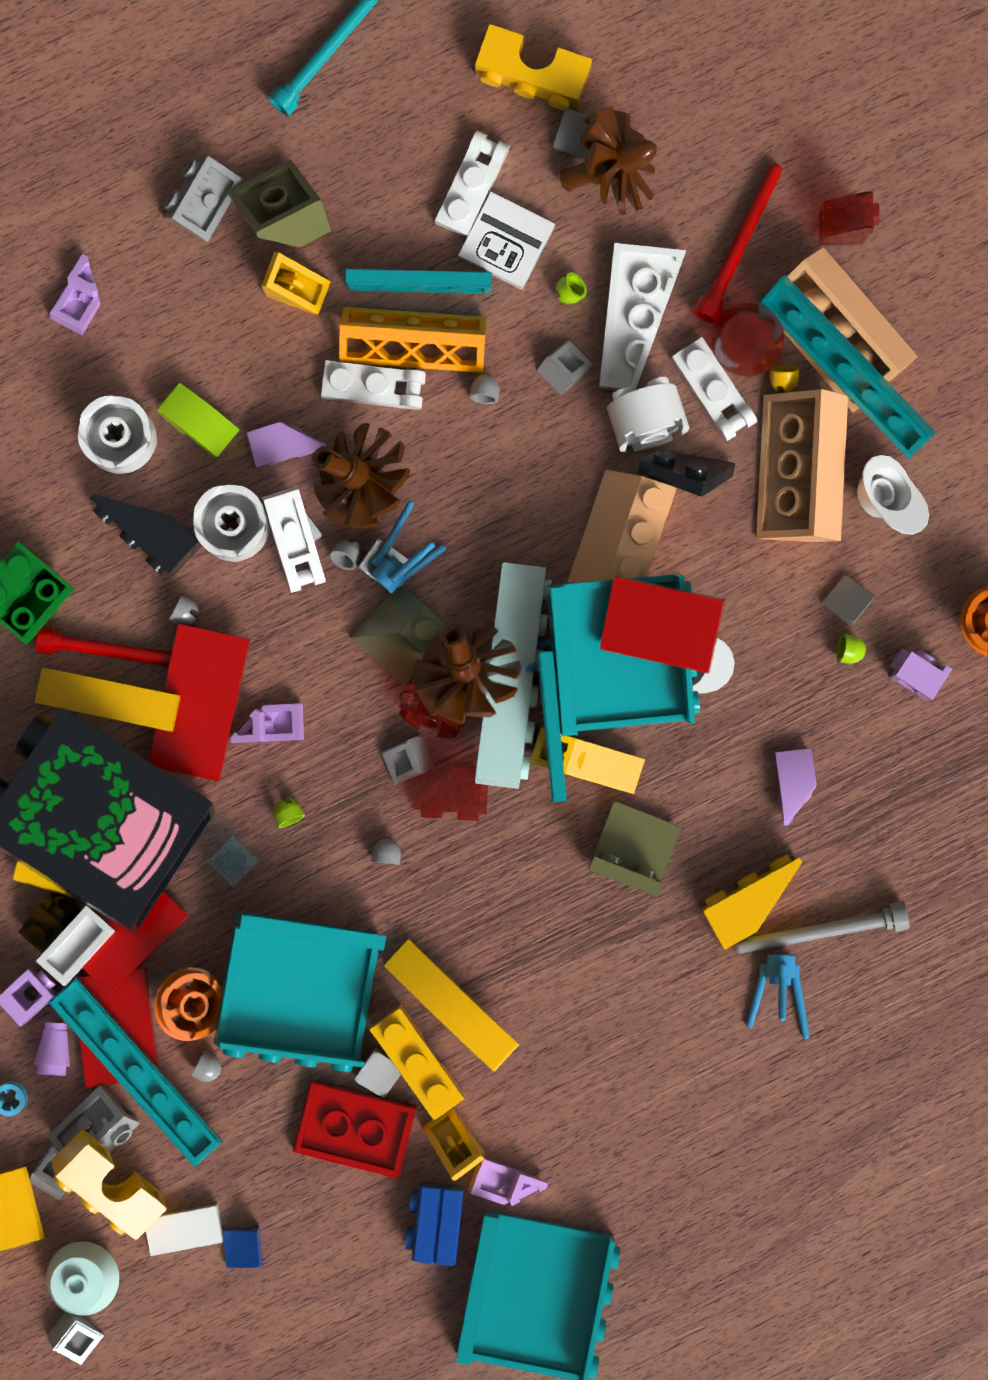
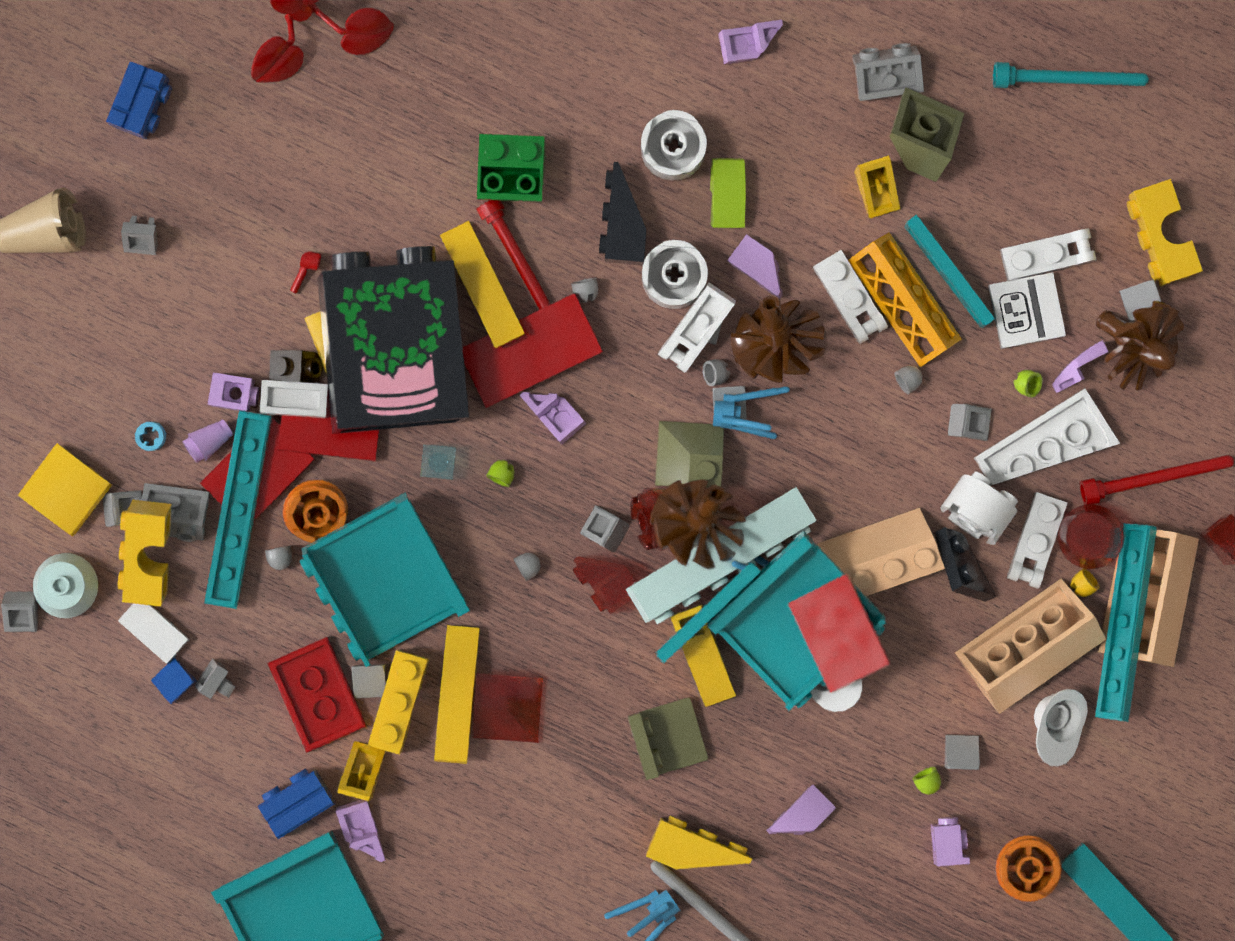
camera: 50 degrees right, 0 degrees up
none -> light grey tile [195,658,235,699]
none -> clear red slope [473,673,543,743]
none -> lavender slope [1052,340,1108,393]

